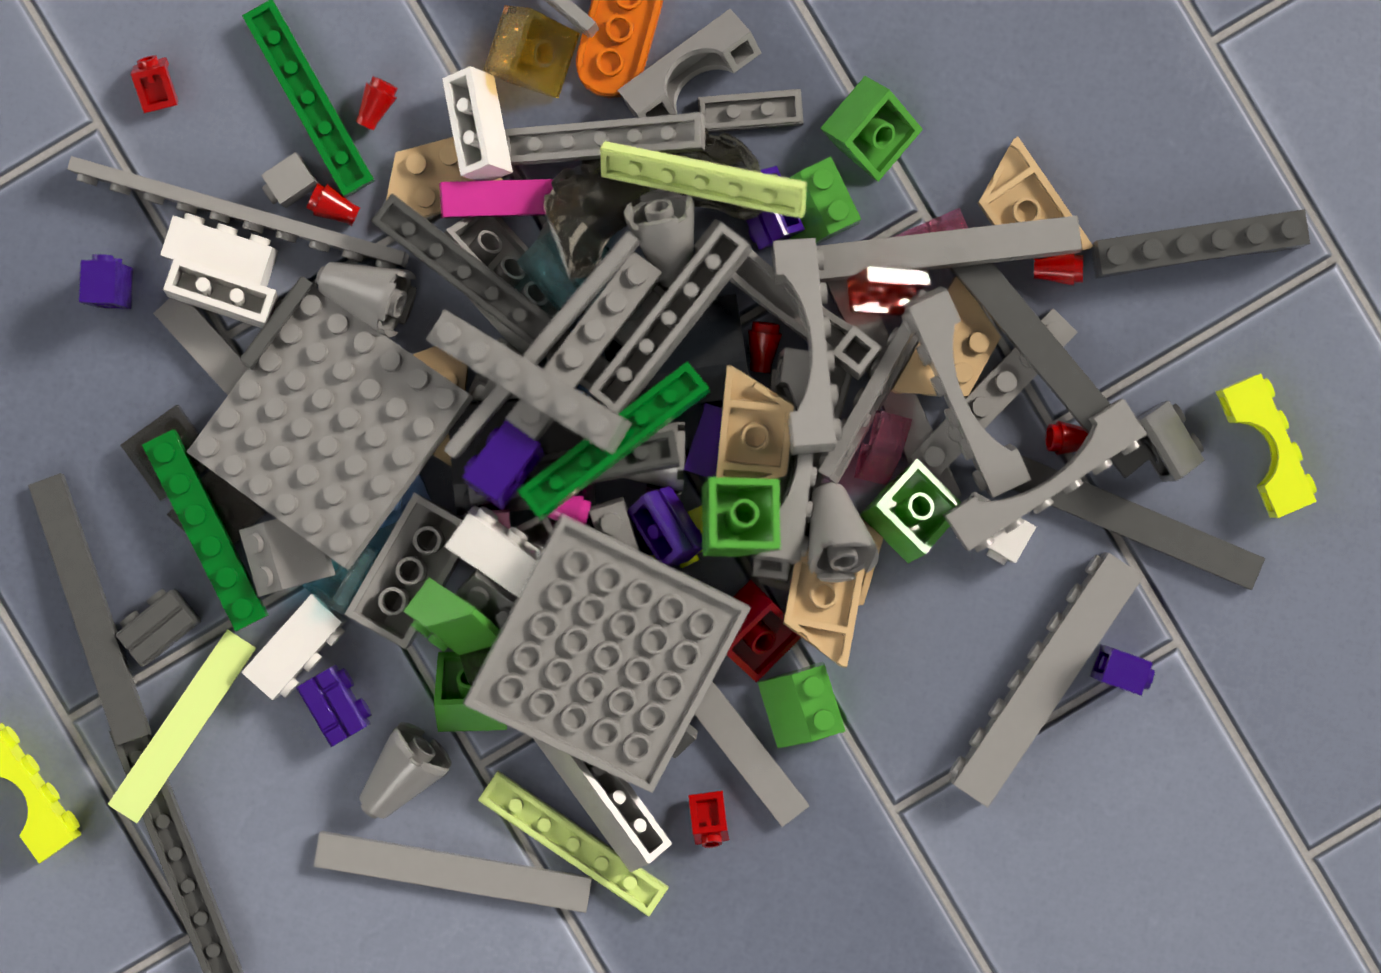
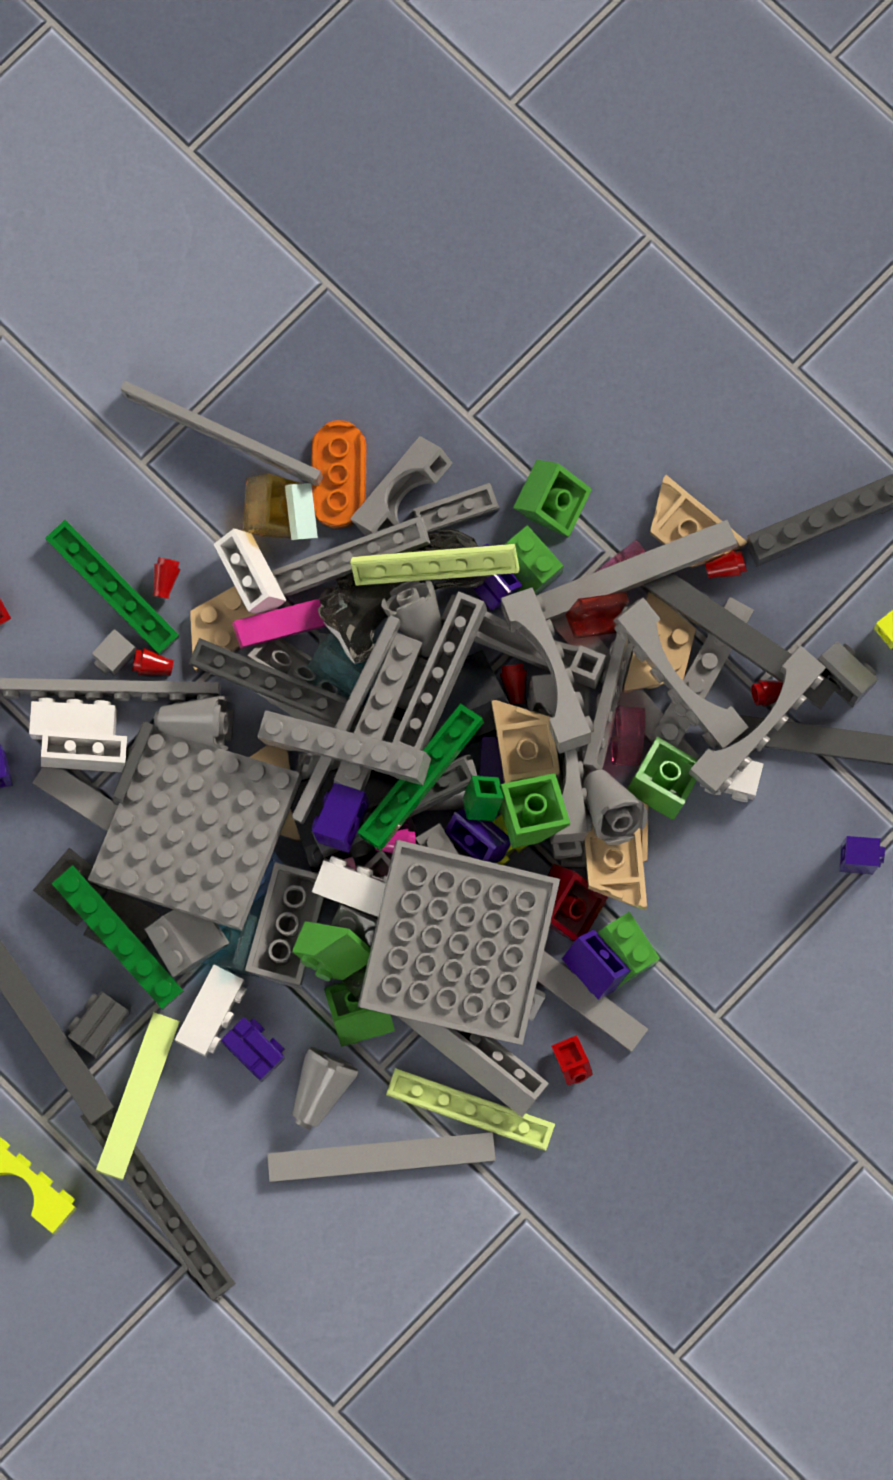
camera: 10 degrees left, 10 degrees down
light grey brick [949,552,1144,808] -> none
none -> light aqua tile [285,483,318,540]
none -> green brick [463,776,504,821]
none -> dark purple brick [561,930,631,1000]

